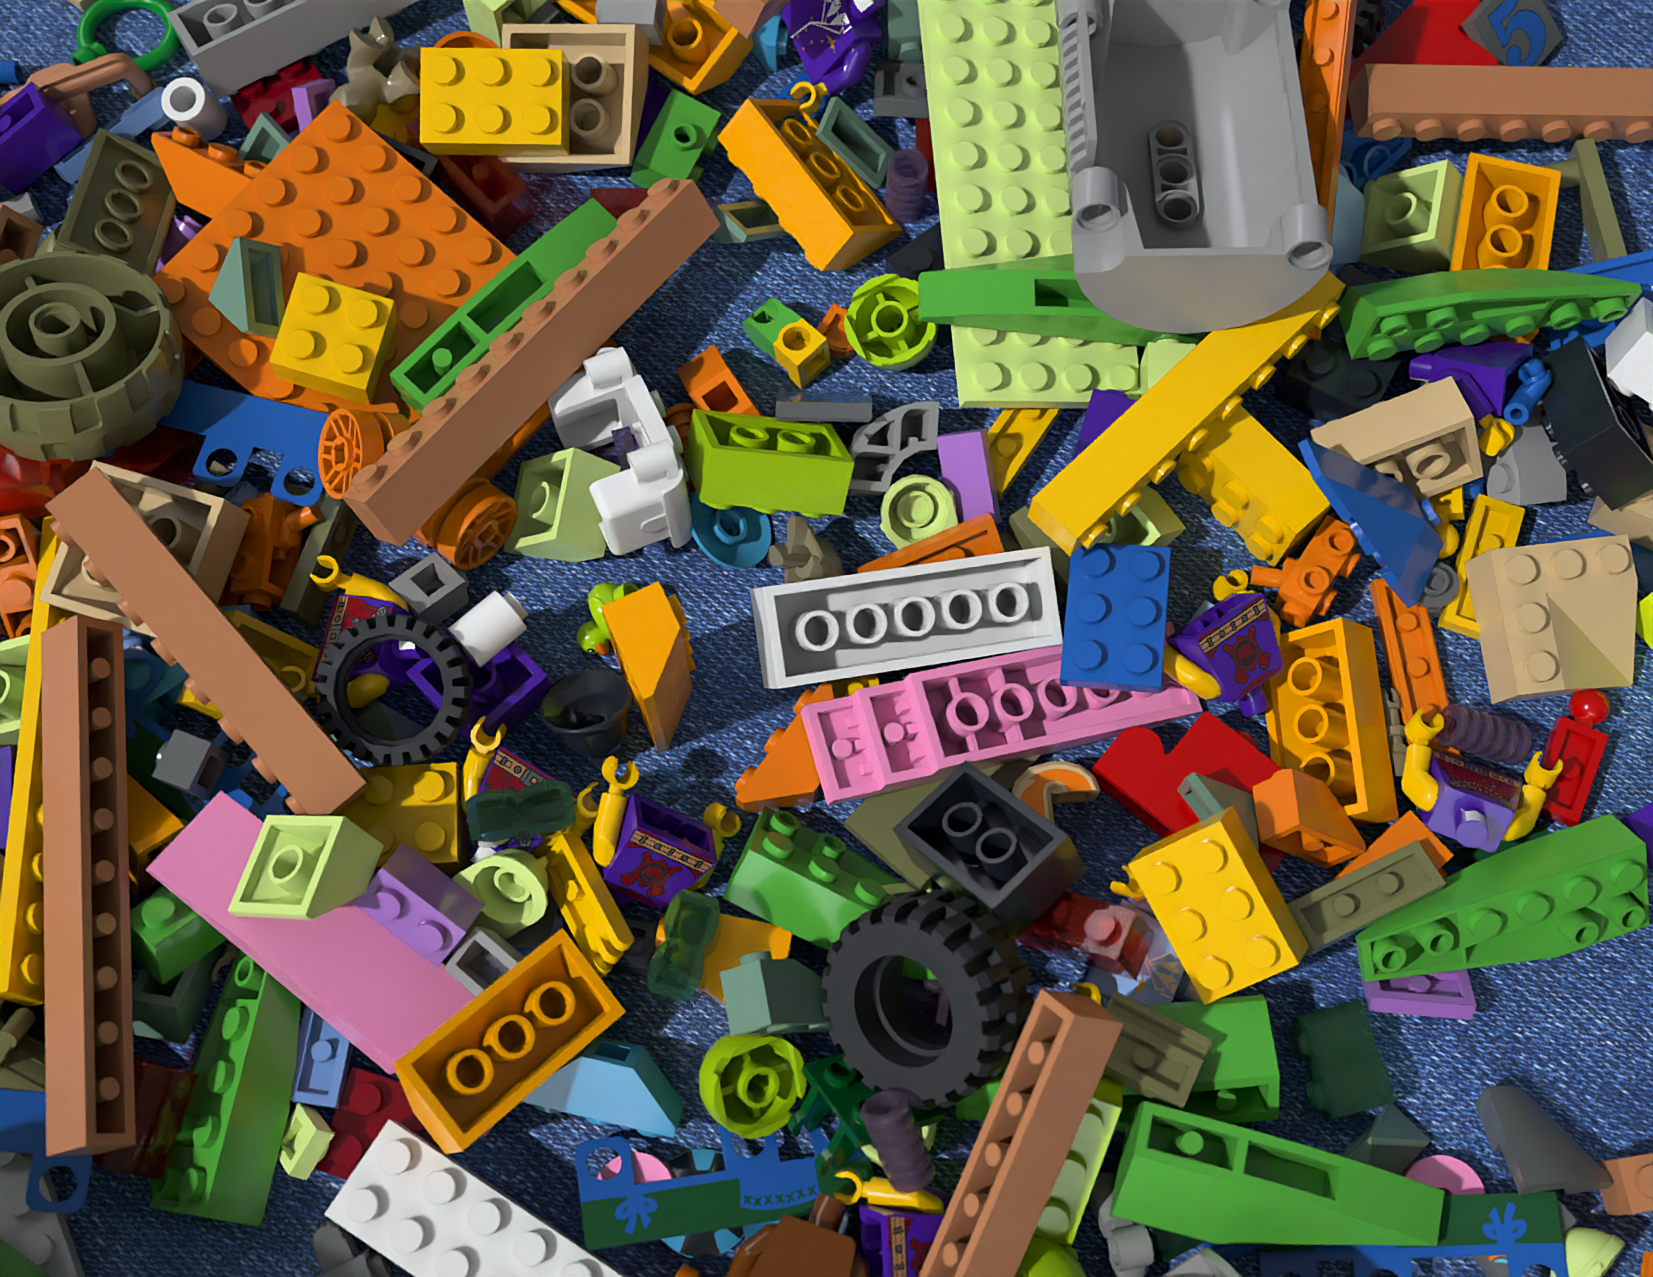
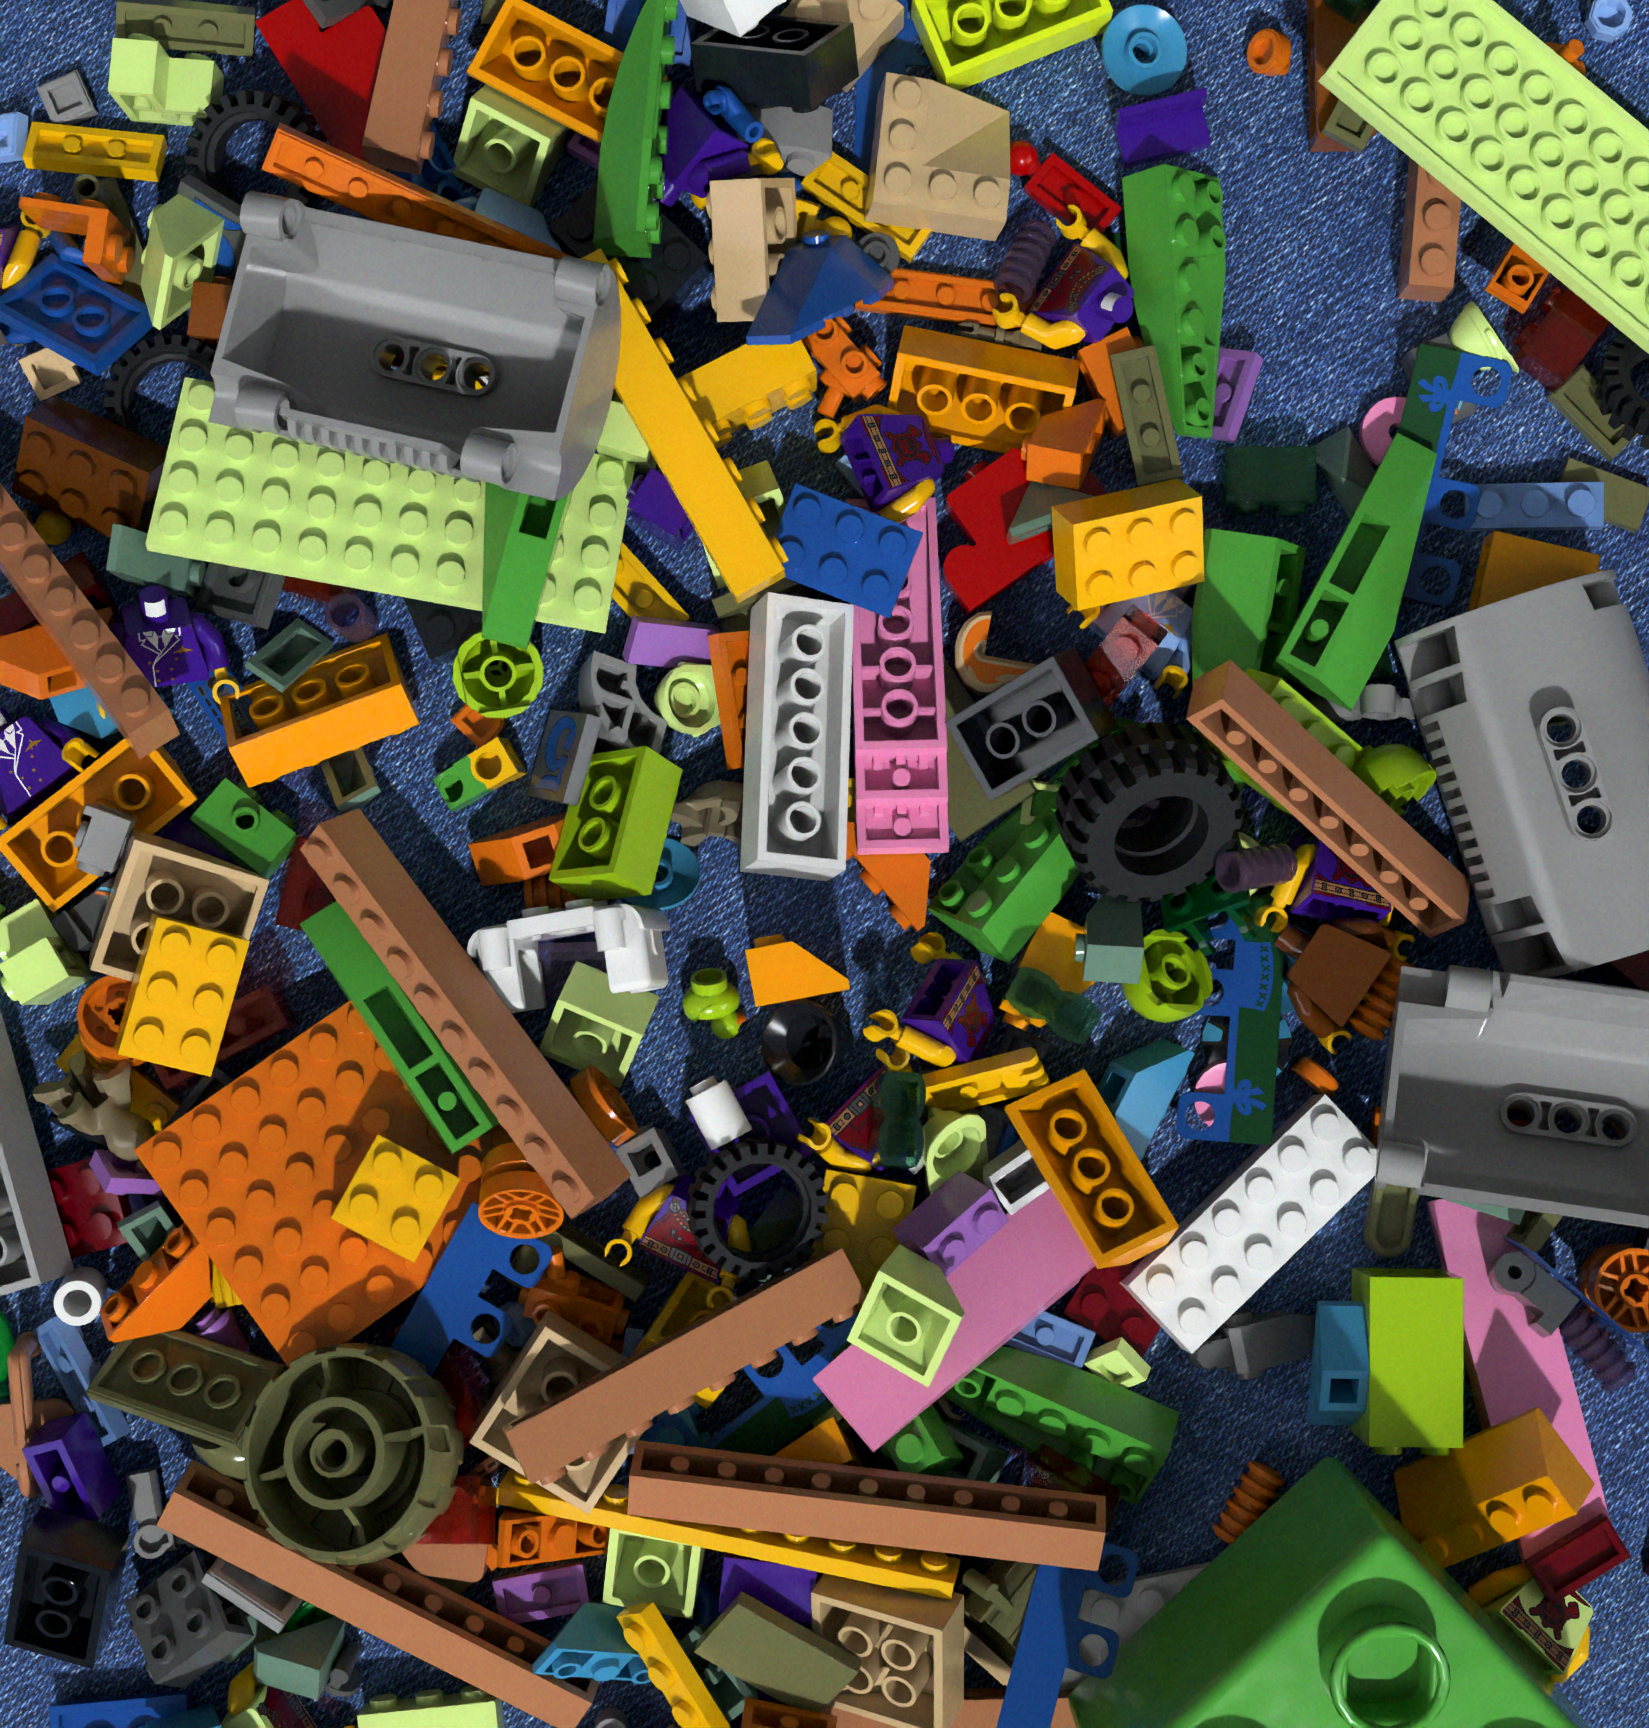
camera: 70 degrees left, 15 degrees up
dark grey plate [152,729,230,801] -> none
sand green slope [208,237,285,339] -> none
olive plate [1102,990,1213,1111] -> none
dark grey slope [1475,1086,1613,1195] -> none

